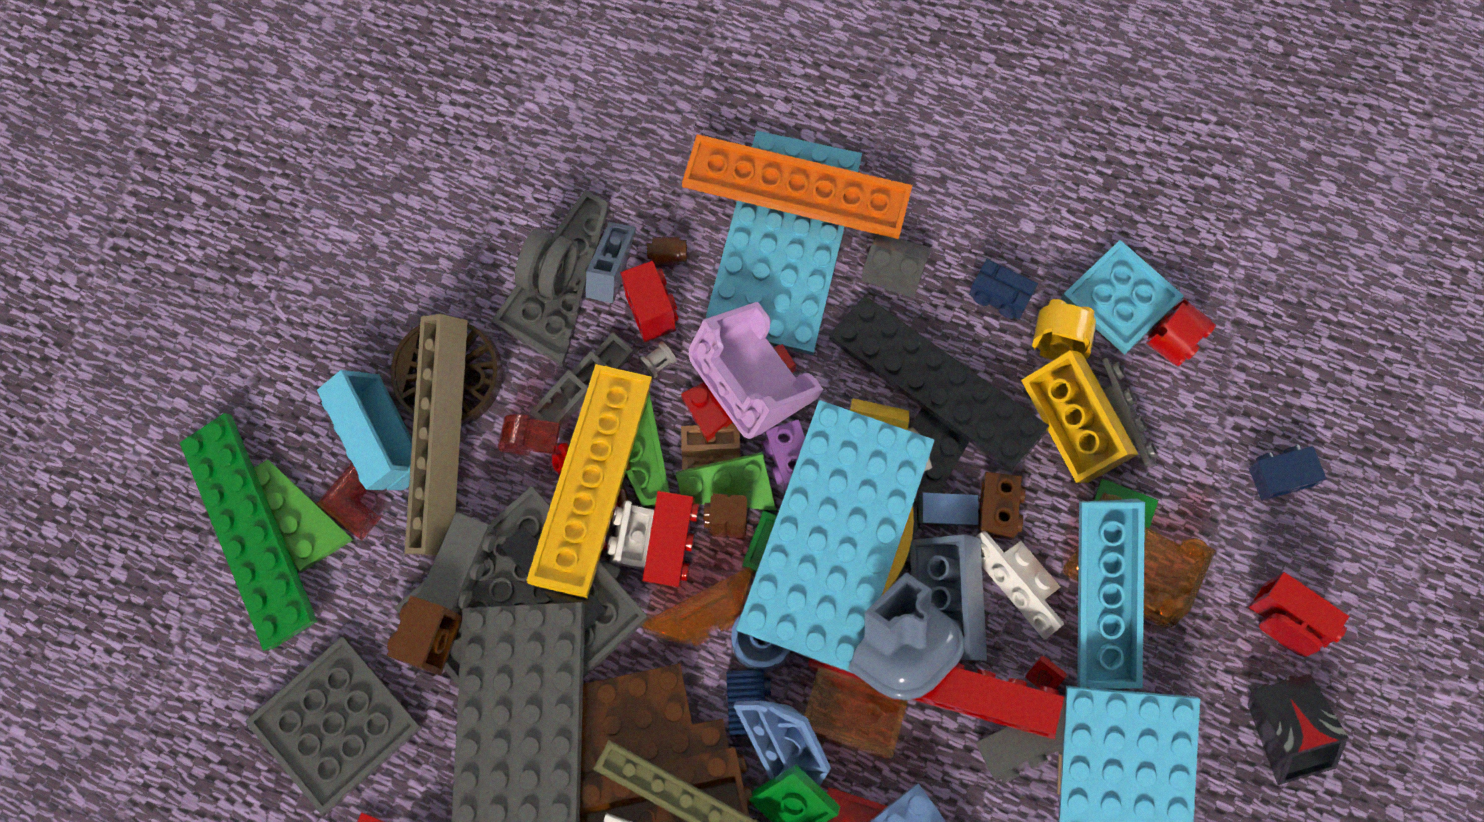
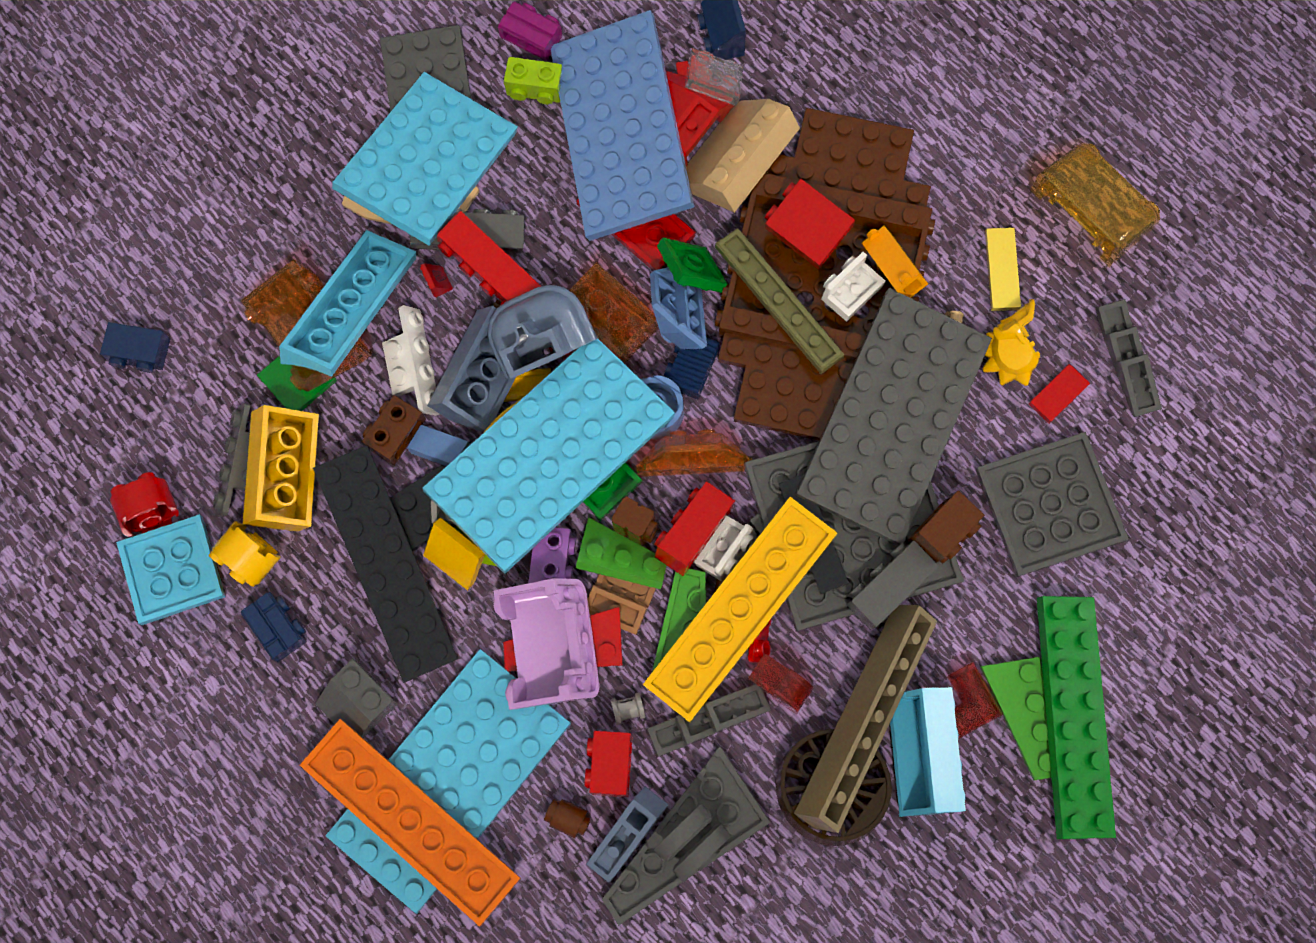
camera: 150 degrees left, 5 degrees up
black slope [1248,674,1349,785] -> none
red brick [1249,572,1350,657] -> none

